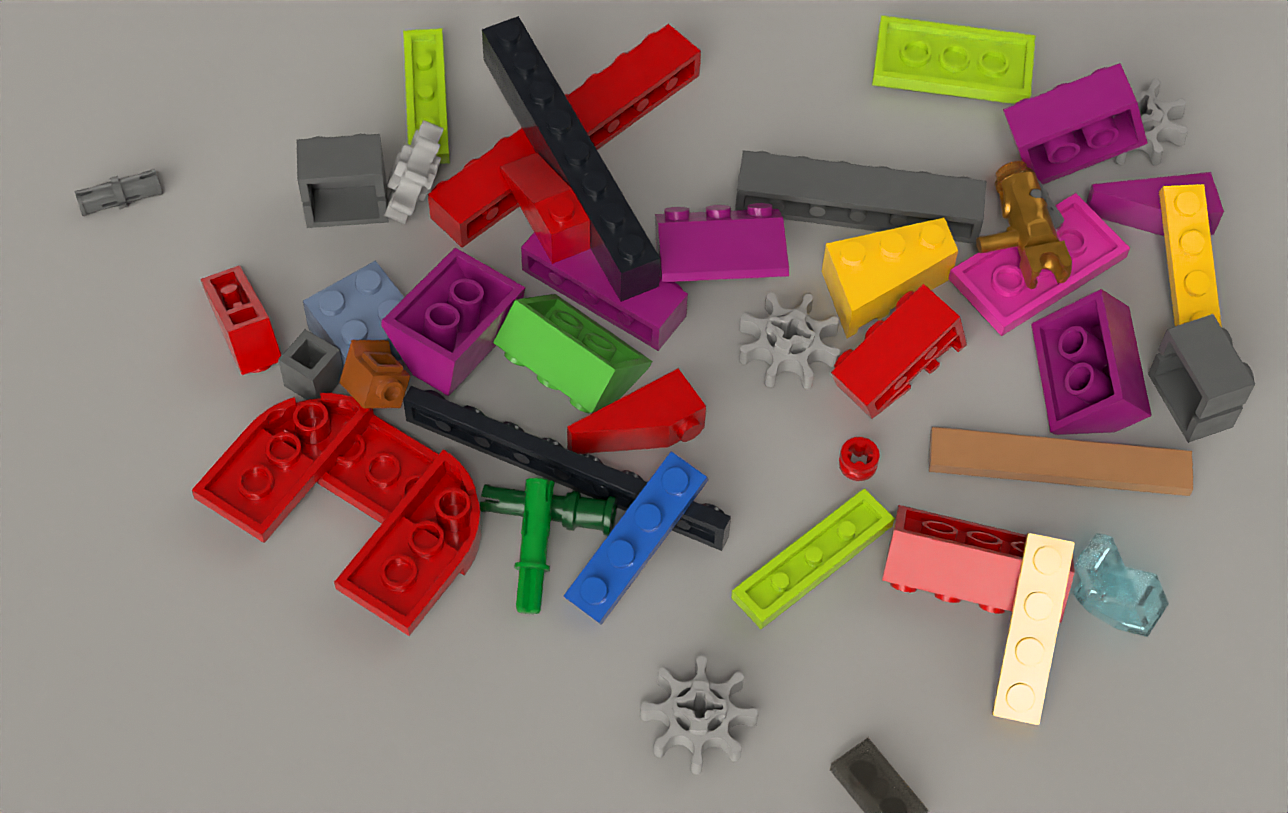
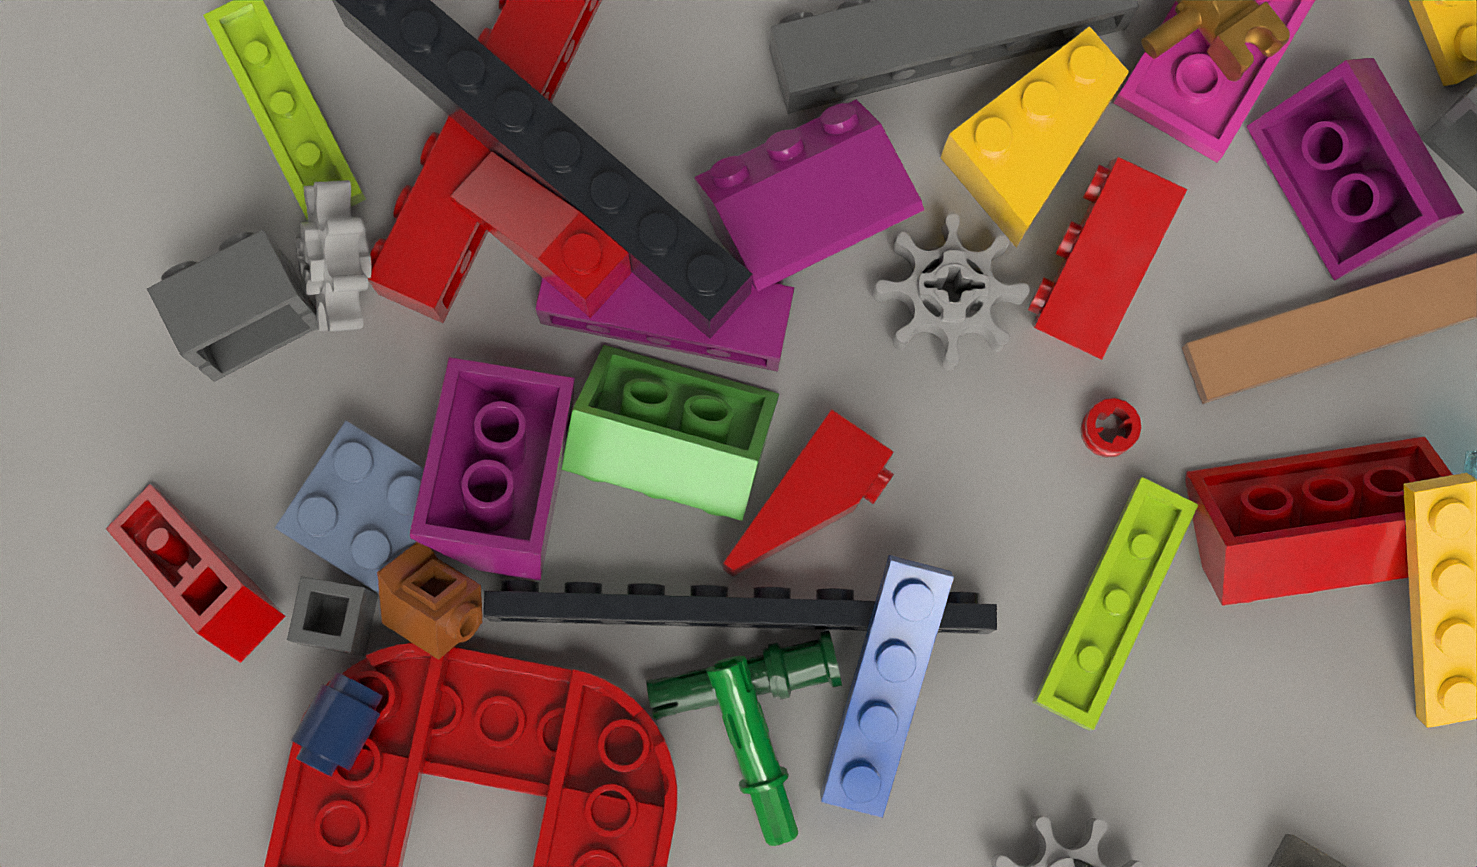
camera: 25 degrees left, 20 degrees up
none -> dark blue brick [291,672,383,777]

